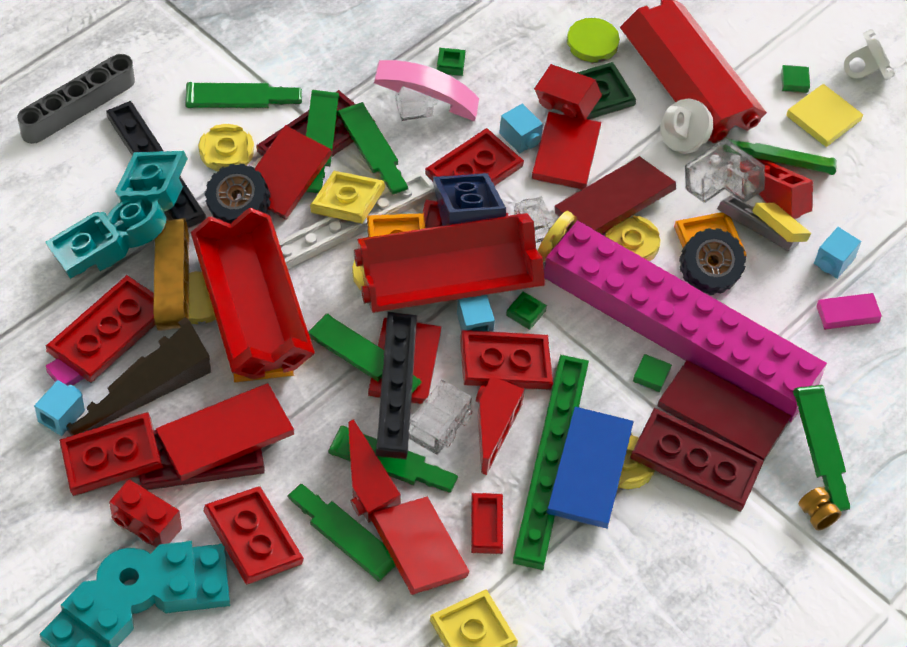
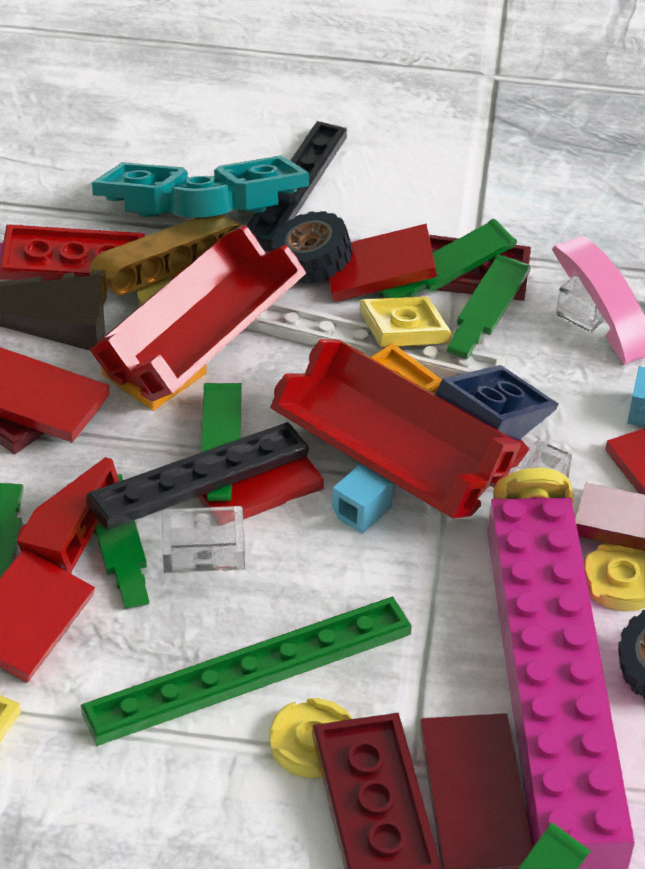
camera: 55 degrees right, 10 degrees down
dark grey beam [17,54,135,144] -> none
green piece [185,82,302,108] -> none
light yellow tile [198,124,254,171] -> none
red tile [425,128,524,186] -> none
red tile [460,330,553,390] -> none
red tile [471,493,503,554] -> none
red slope [475,376,525,475] -> none
green tile [506,291,547,330] -> none
blue tile [547,407,634,529] -> none
green tile [633,354,672,392] -> none

